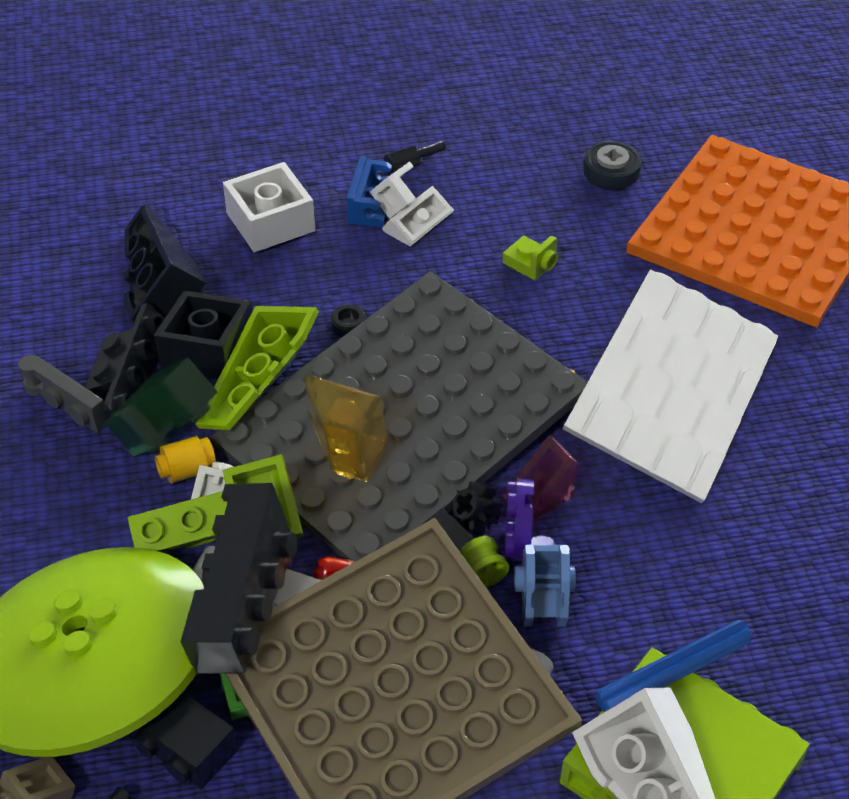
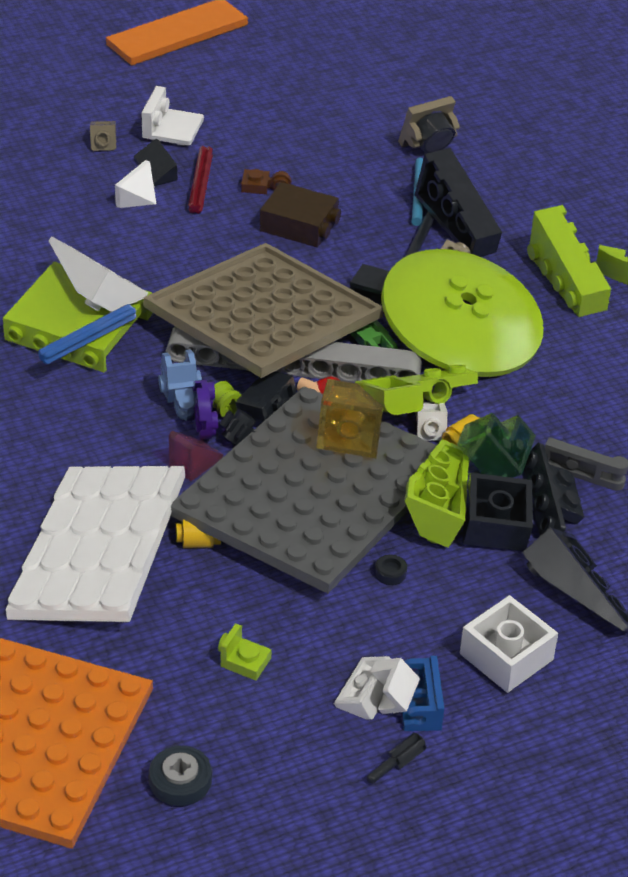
camera: 165 degrees right, 5 degrees down
black wedge [180,483,297,674] -> none

